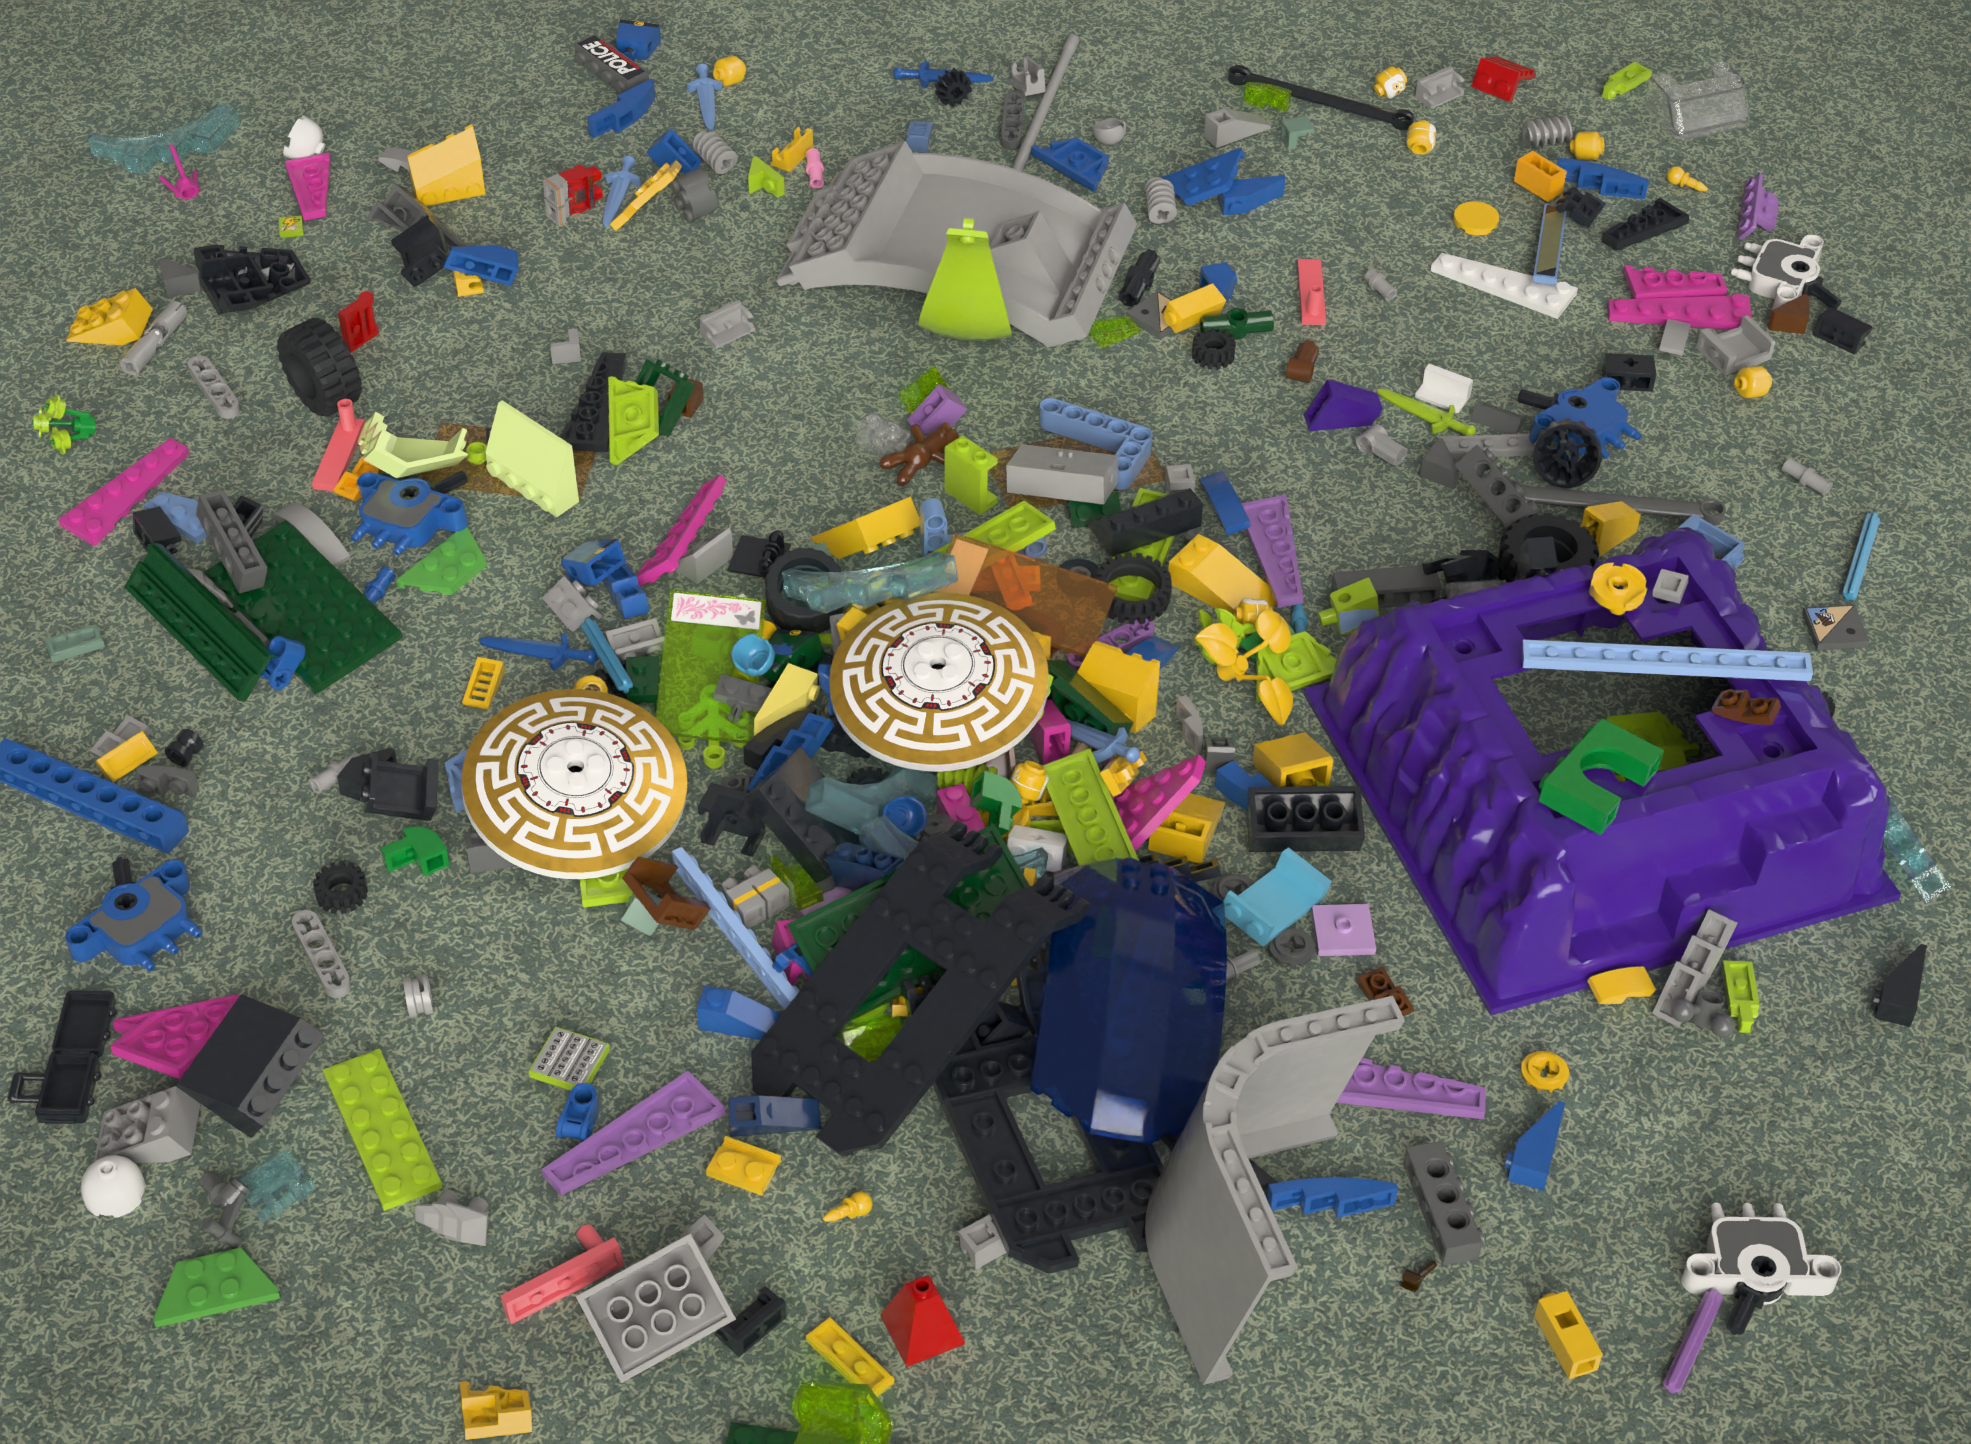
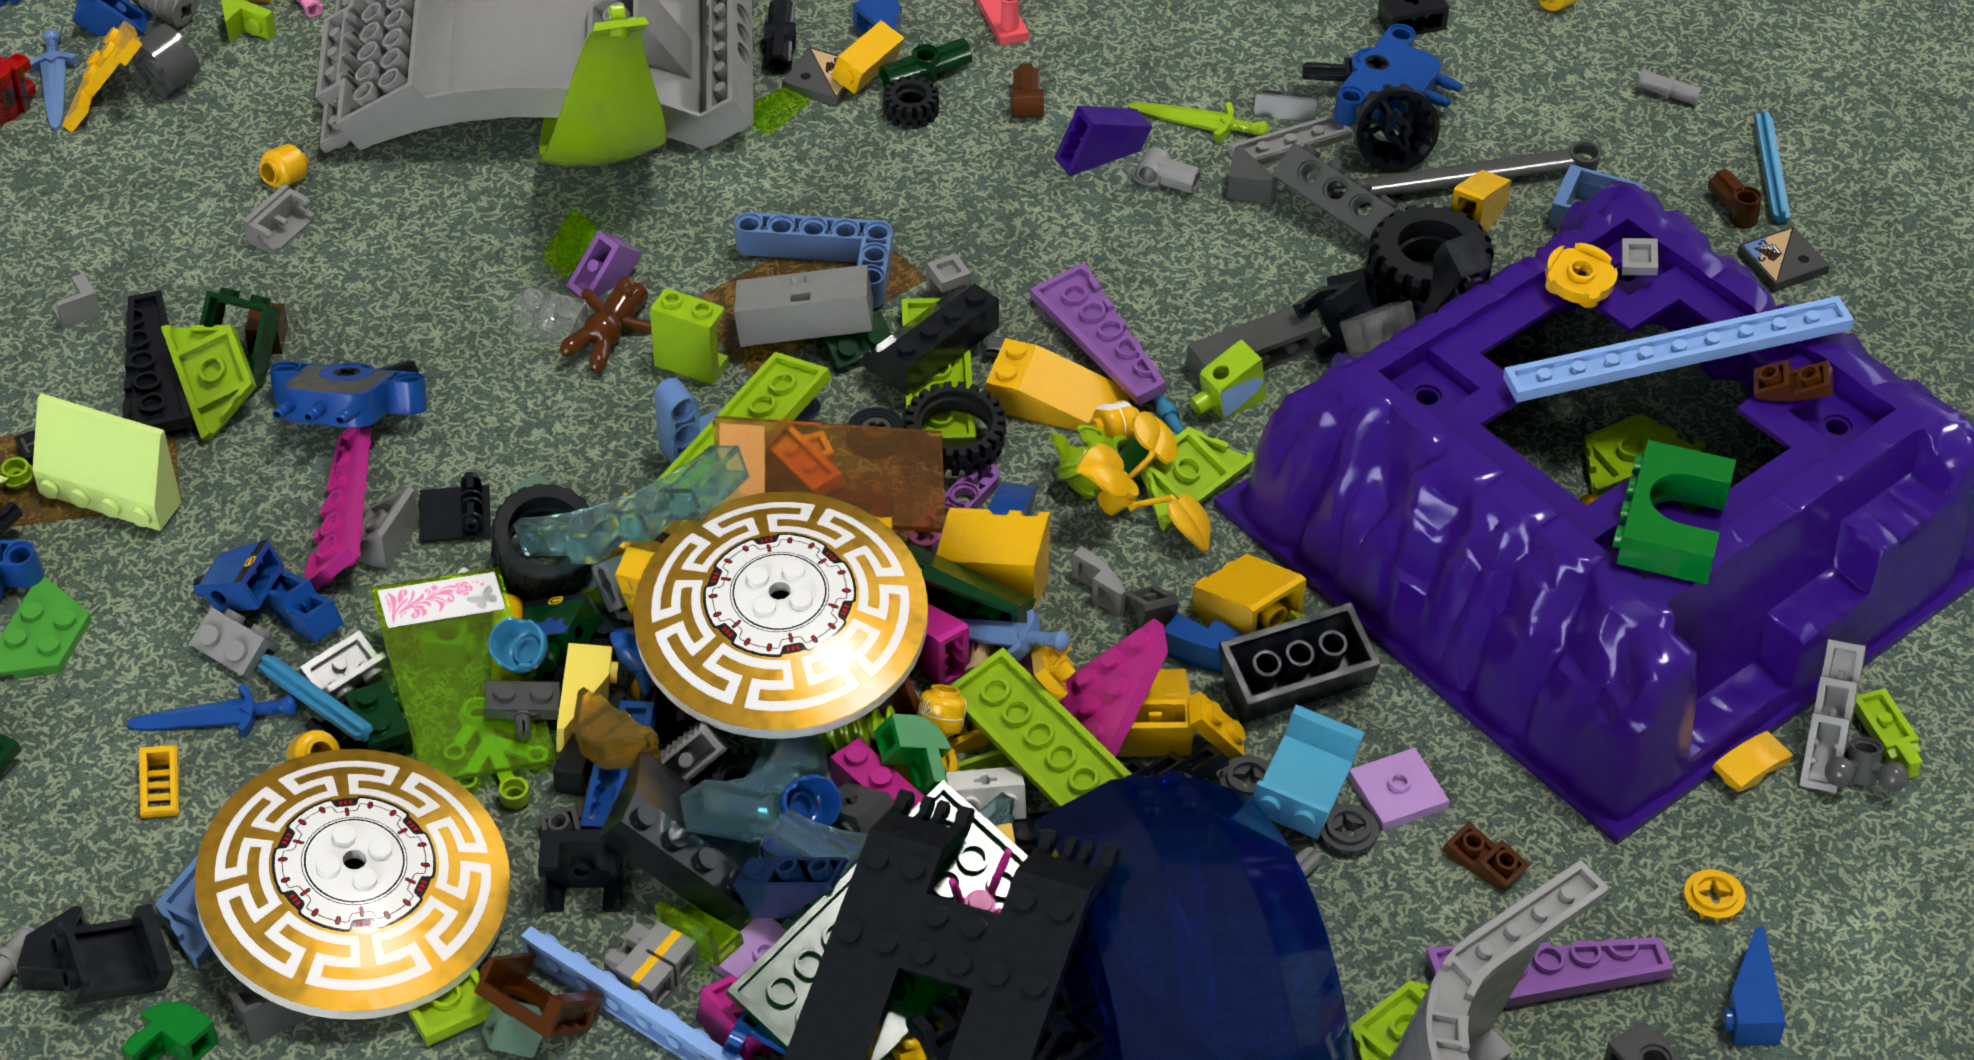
camera: 20 degrees left, 0 degrees up
yellow wedge [811,497,920,559] -> none
blue slope [1199,470,1251,535] -> none
white panel [1415,364,1473,413] -> none
none -> yellow head [259,144,308,189]
none -> blue piece [270,360,427,427]
none -> clear yellow slope [572,687,662,770]
none -> light grey brick [655,721,728,782]
none -> dark pink plant [949,848,1012,914]
none -> yellow plate [1188,691,1246,760]
none -> reddish brown piece [1708,169,1762,229]

